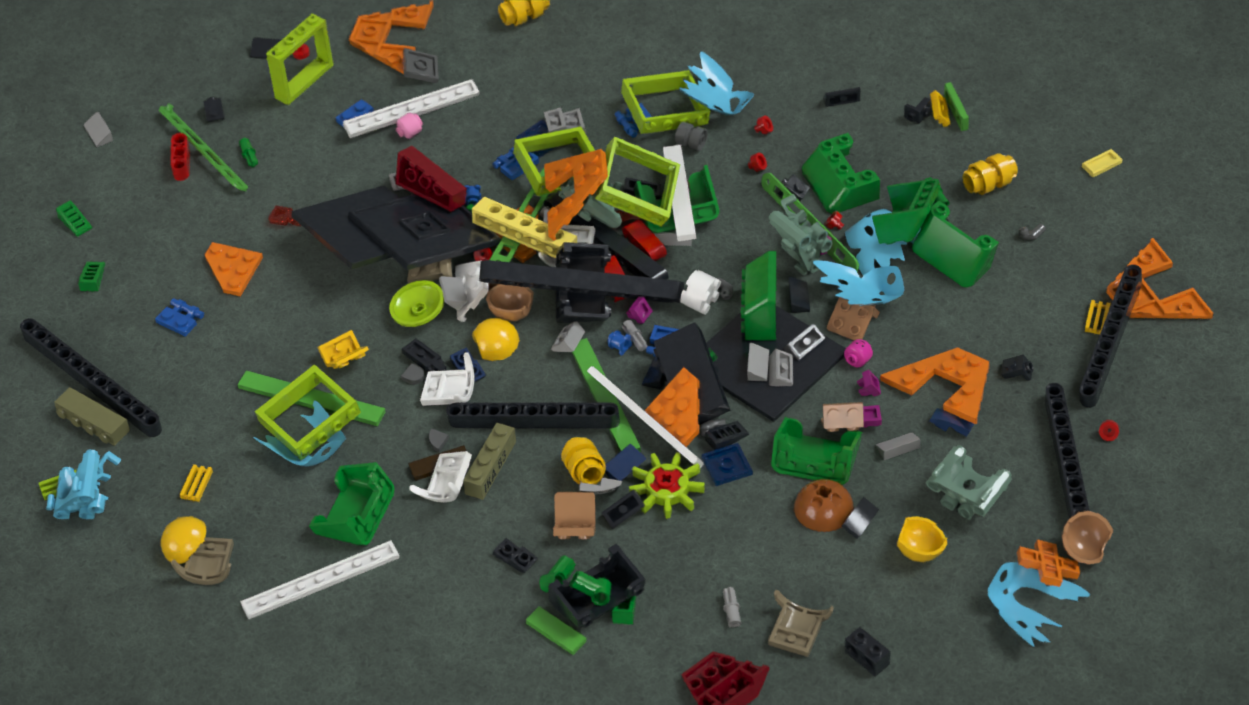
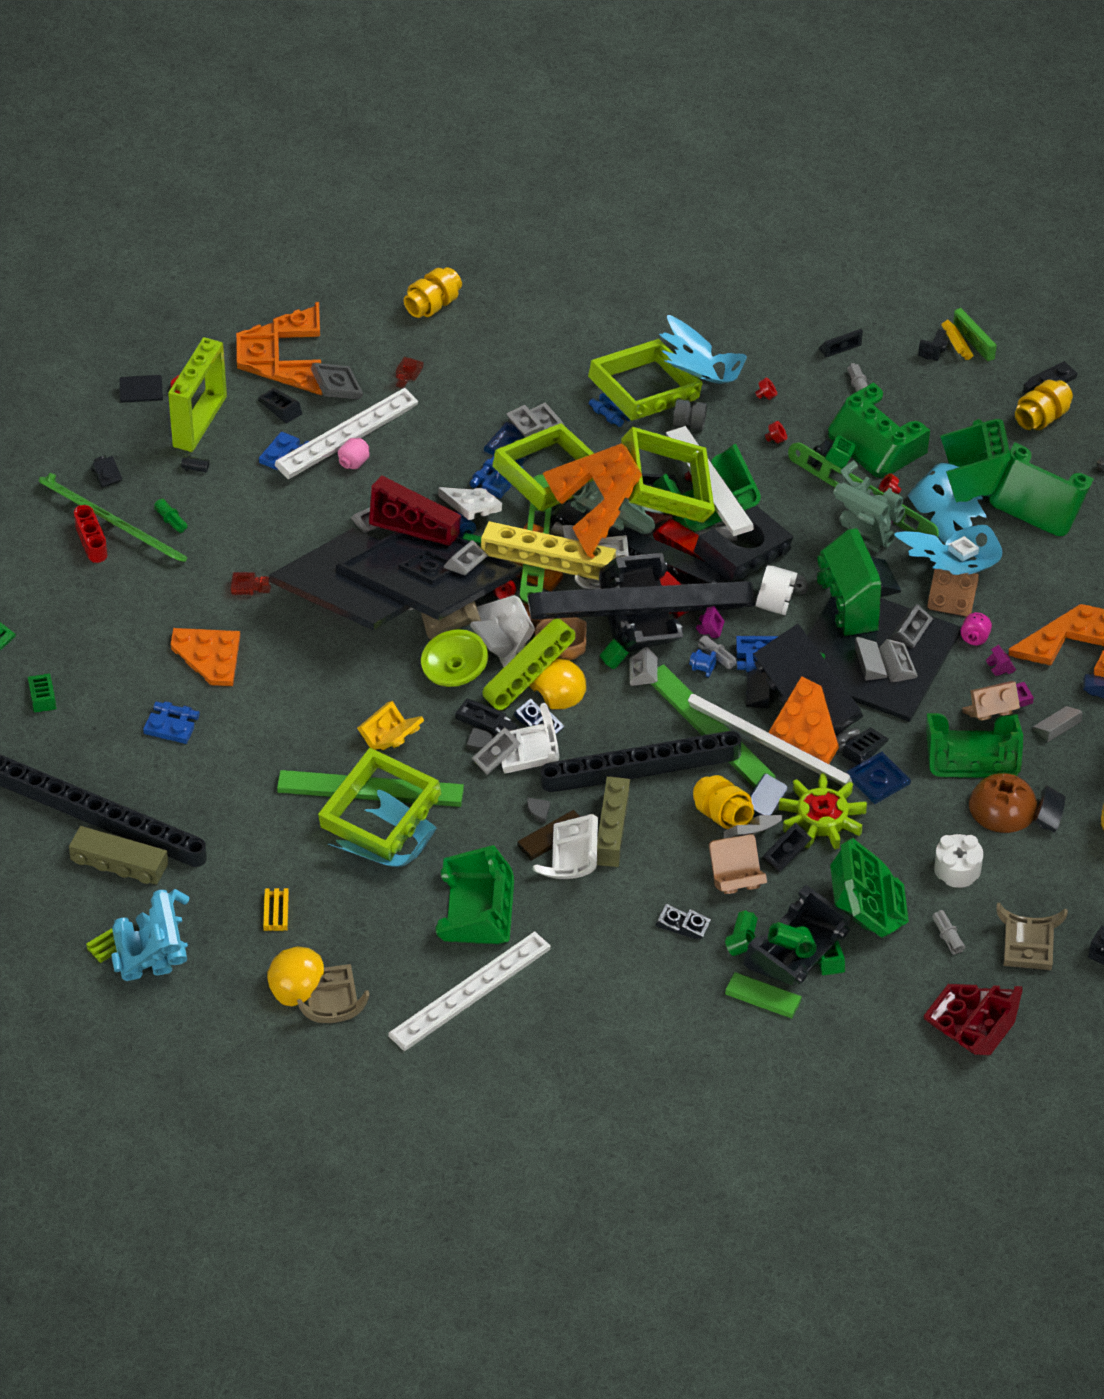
camera: 20 degrees left, 0 degrees up
none -> black pin [181,454,210,473]
none -> black slope [258,388,302,424]
none -> clear red plate [396,357,424,388]
none -> white wing [438,487,502,520]
none -> light grey slope [444,540,488,575]
none -> light grey slope [471,728,521,775]
none -> lime beam [482,618,575,710]
none -> green slope [599,639,629,669]
none -> black arch [693,505,794,582]
none -> green slope [825,435,856,469]
none -> green piece [830,838,909,938]
none -> light grey axle [847,363,868,392]
none -> white brick [934,834,983,888]
none -> white tile [948,536,979,562]
none -> black hinge [1022,361,1077,394]

